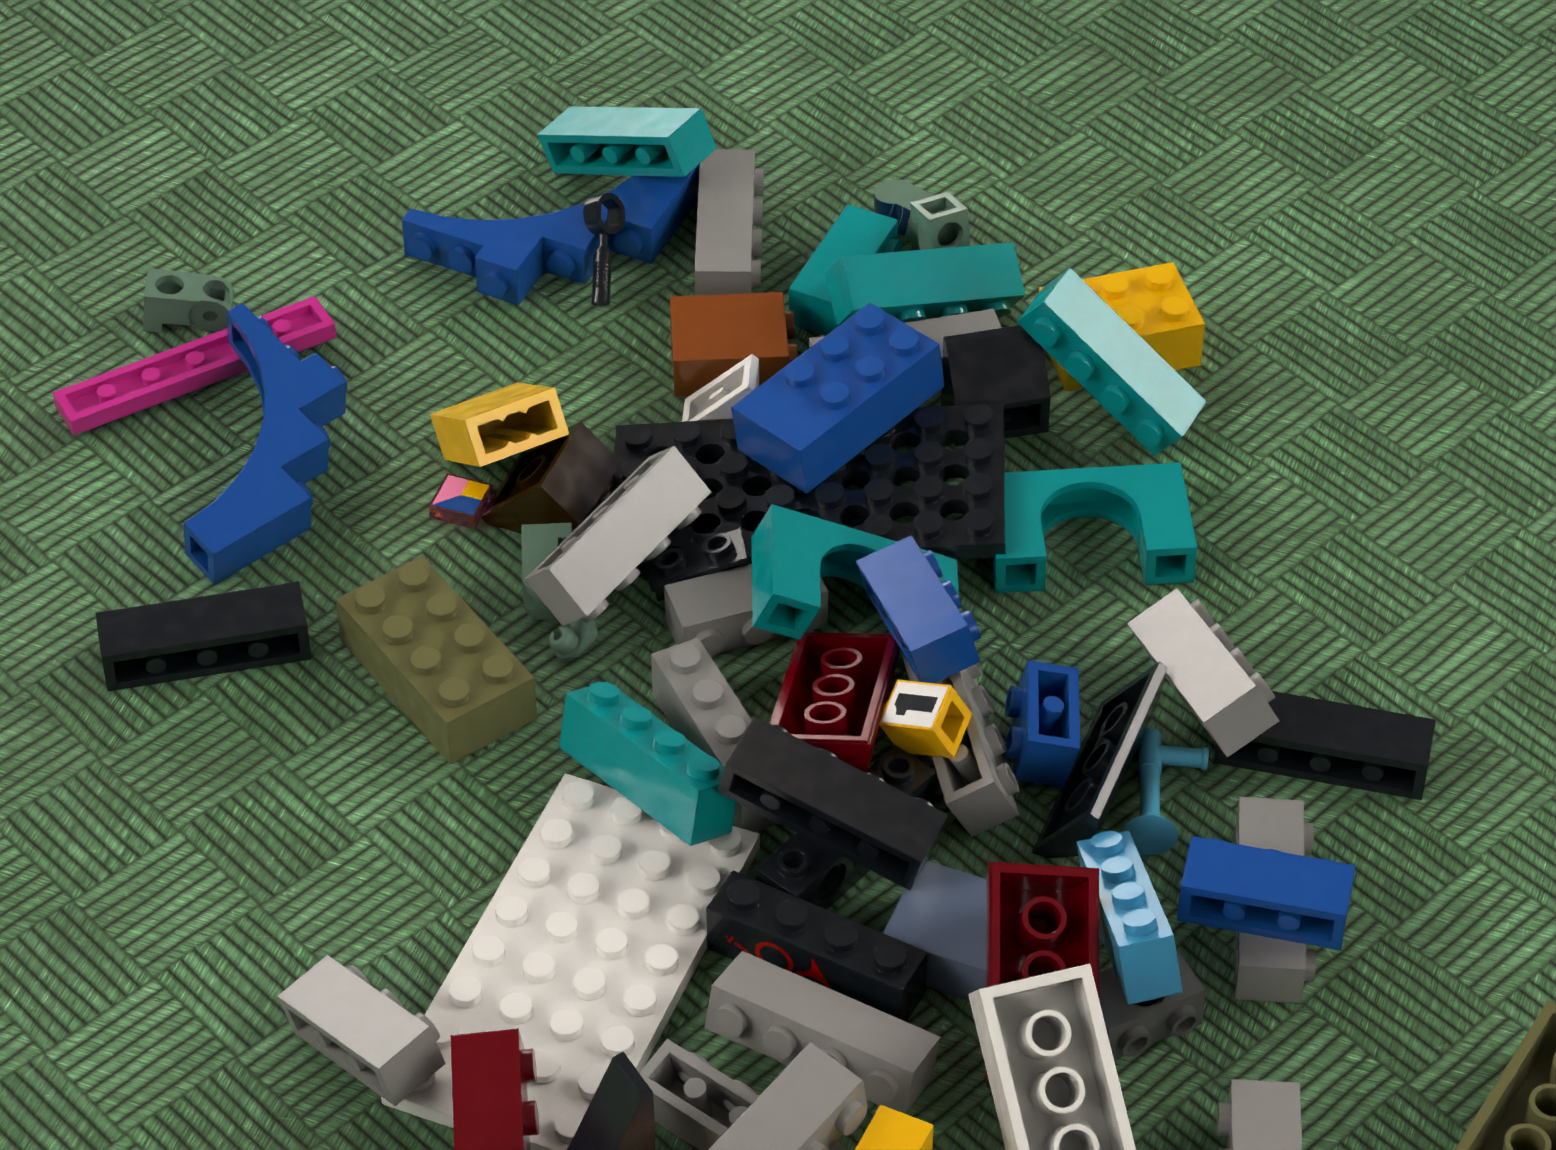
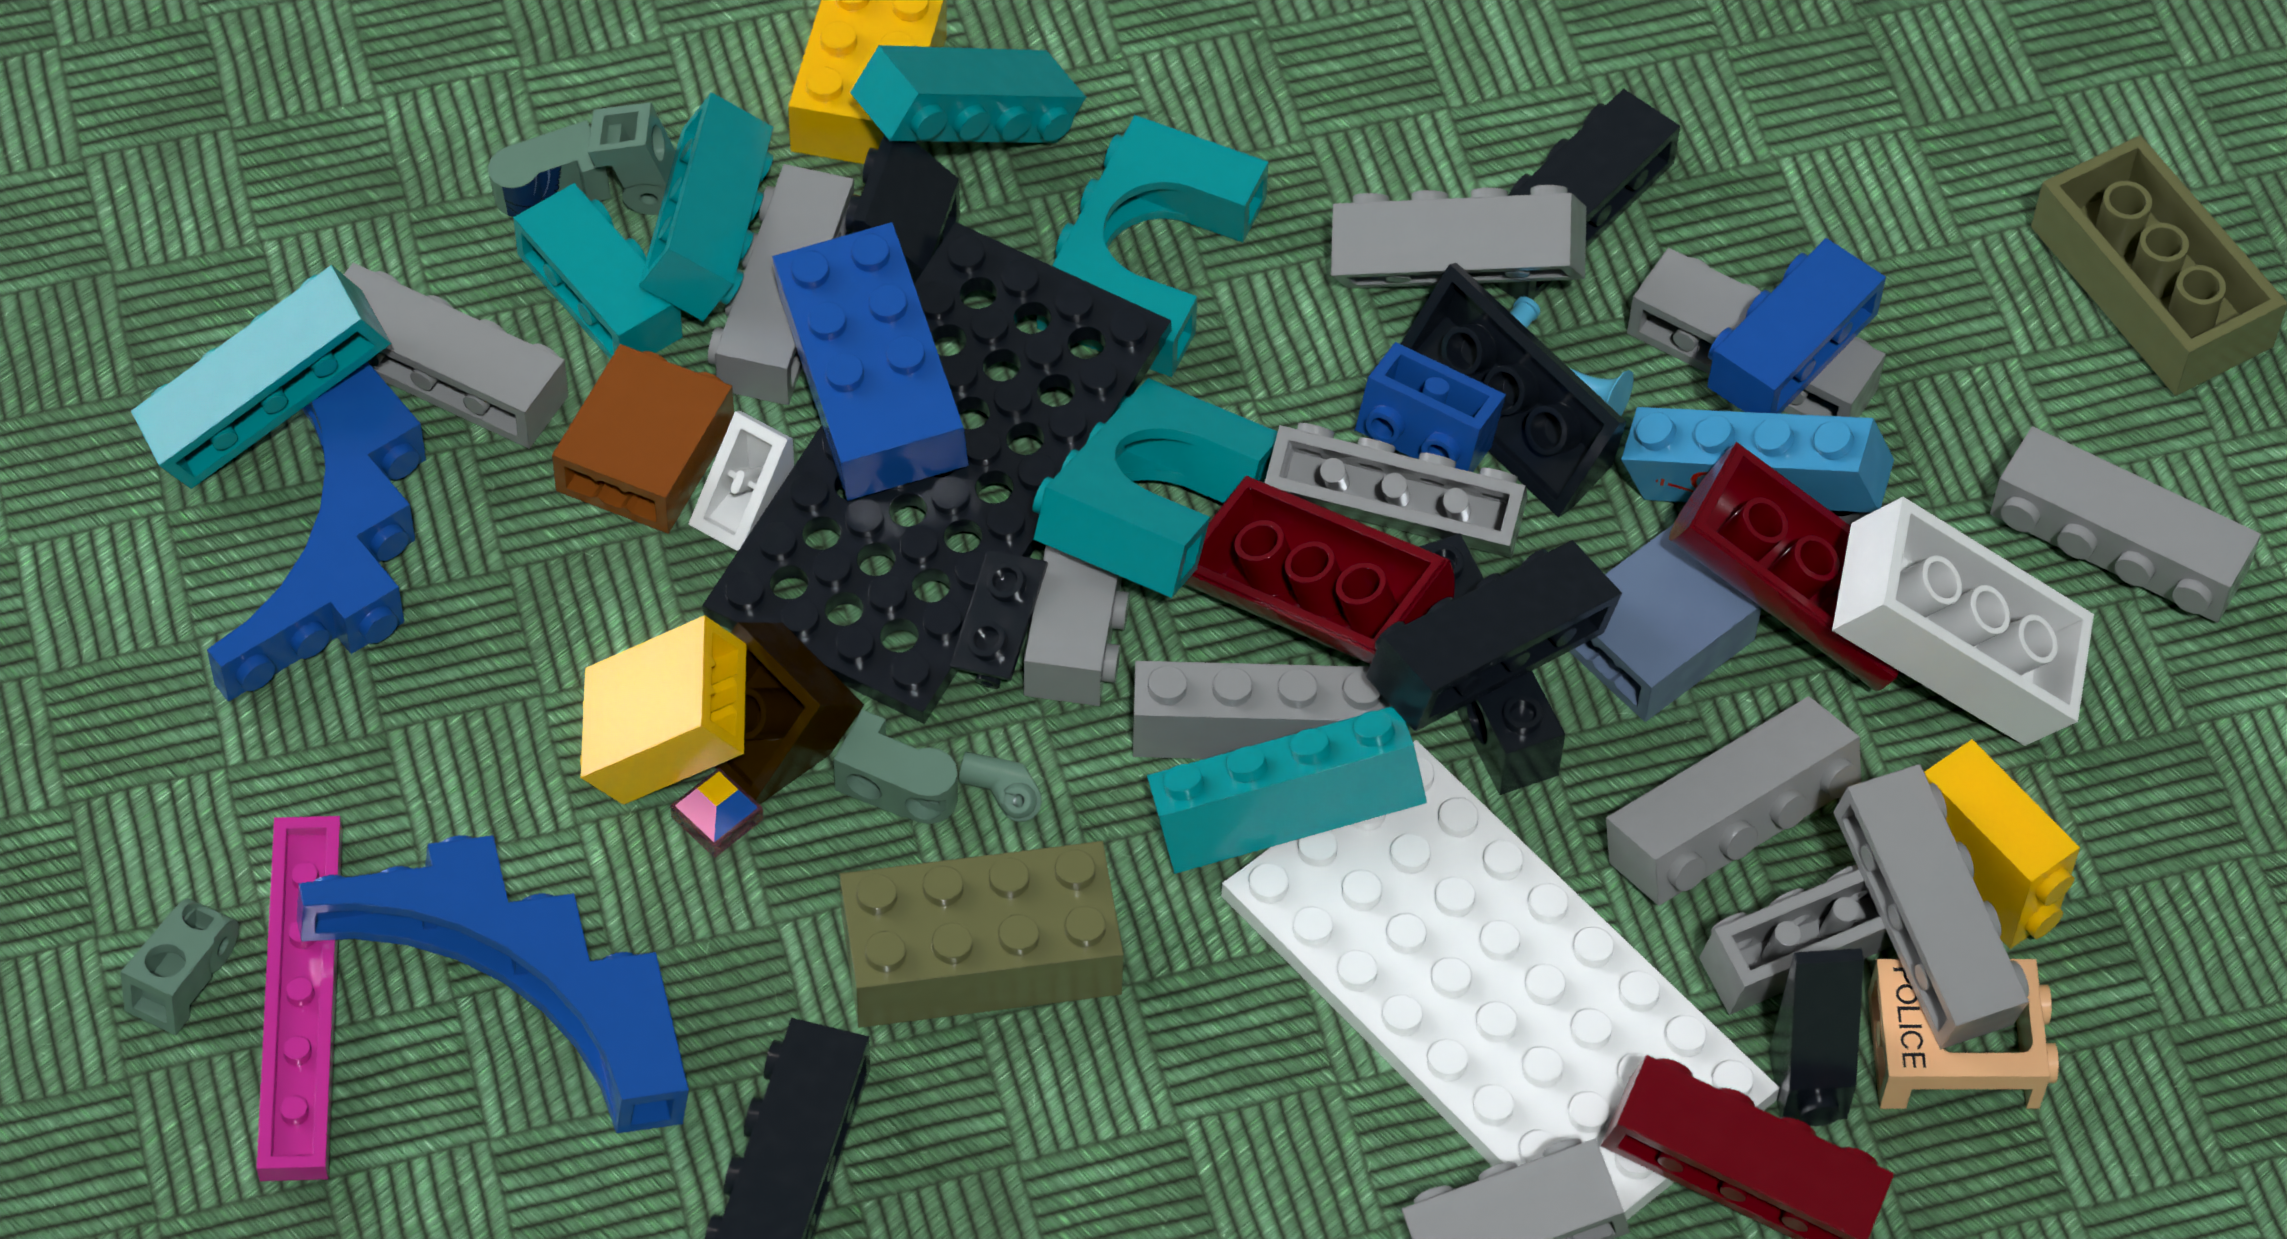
camera: 65 degrees left, 10 degrees up
light grey brick [525,446,711,626] -> none
black piece [583,193,626,306] -> none
black brick [706,870,927,1022] -> none
brick [856,535,981,683] -> none
yellow brick [879,679,972,759] -> none

